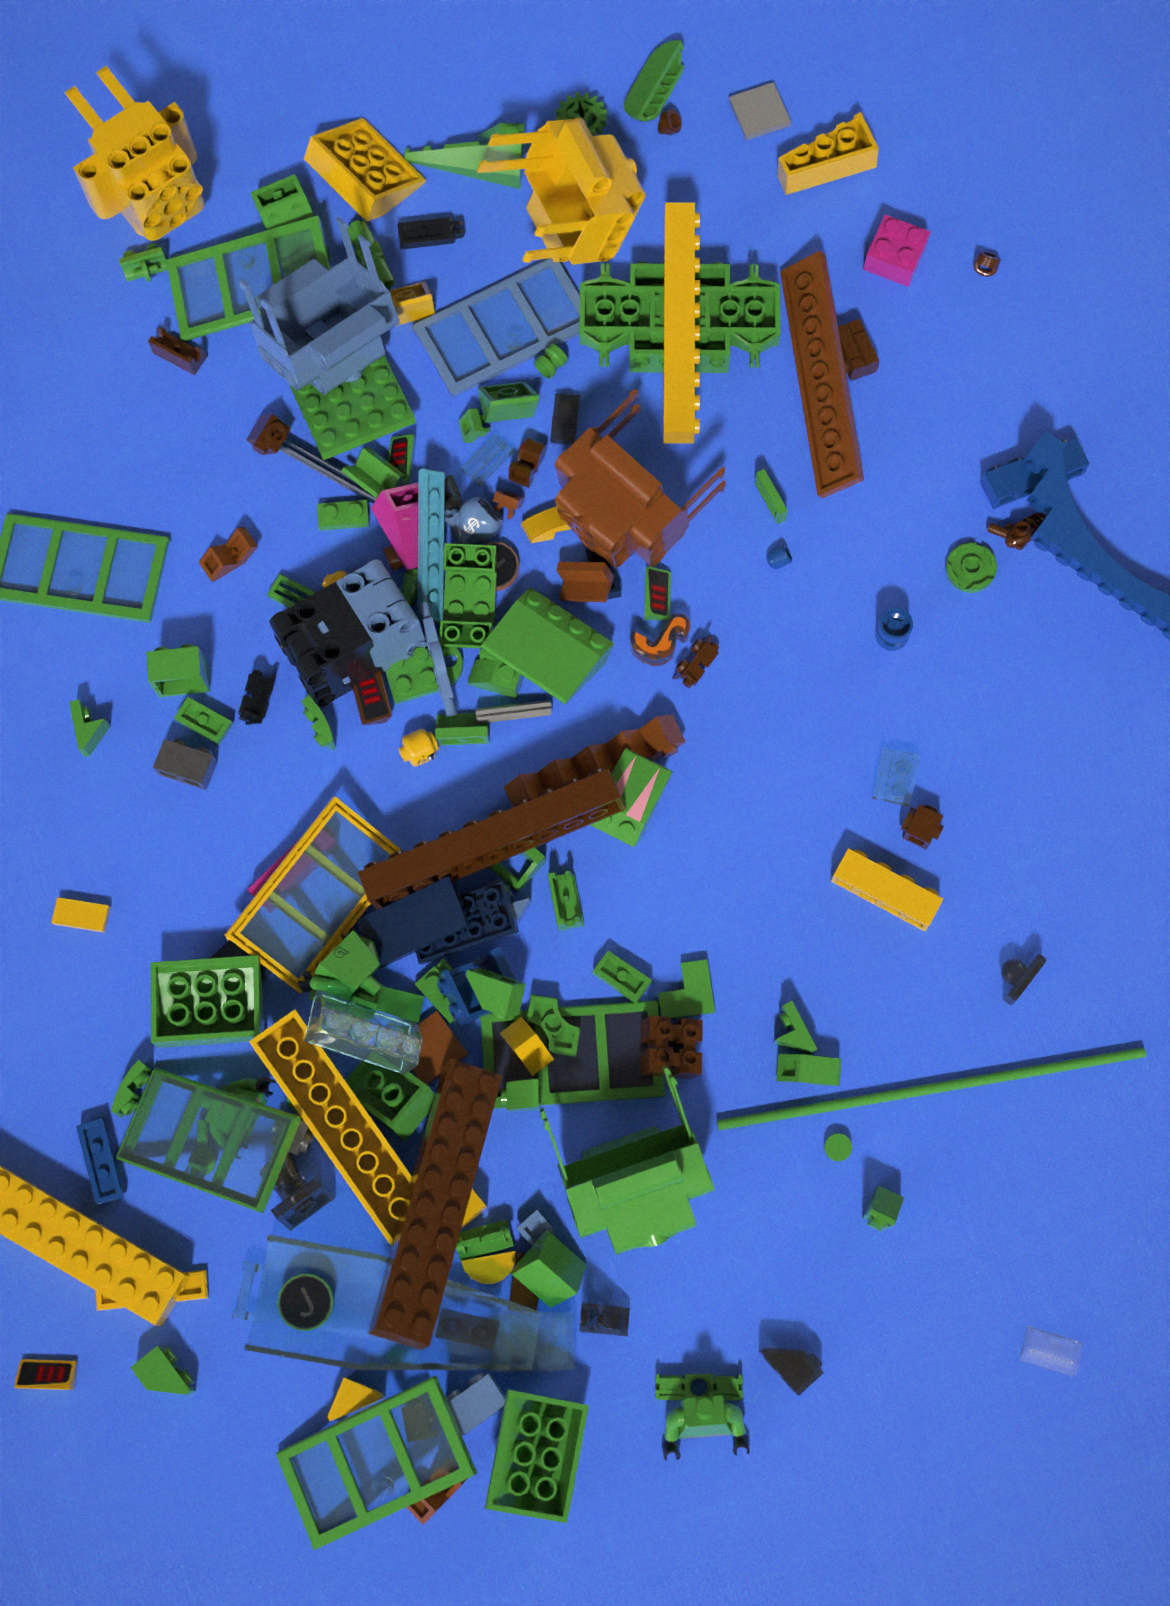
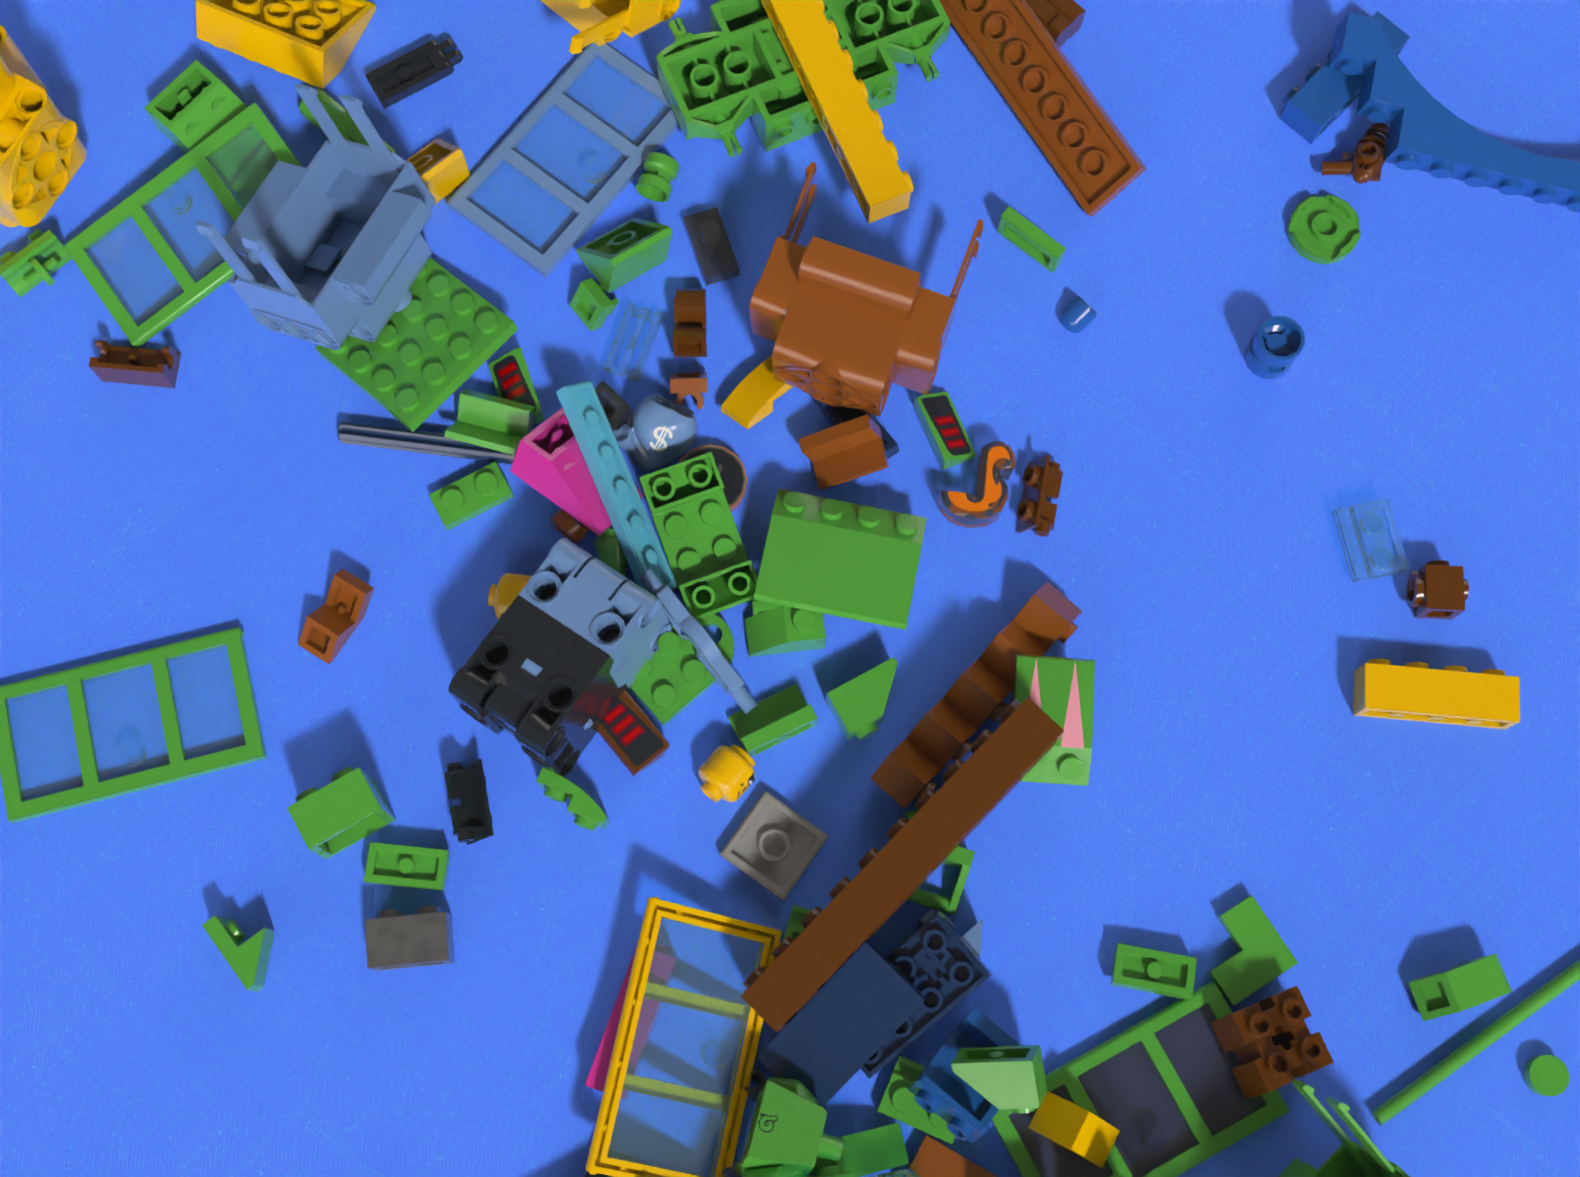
camera: 30 degrees left, 0 degrees up
reddish brown brick [246,414,291,455] -> none
bright green tile [267,574,316,608] -> none
light grey axle [475,700,552,724] -> none
bright green tile [527,994,580,1056] -> none
bright green hinge [548,870,584,931] -> none
bright green slope [774,1001,817,1055] -> none
none -> light grey tile [720,791,829,901]
none -> bright green slope [826,657,898,741]

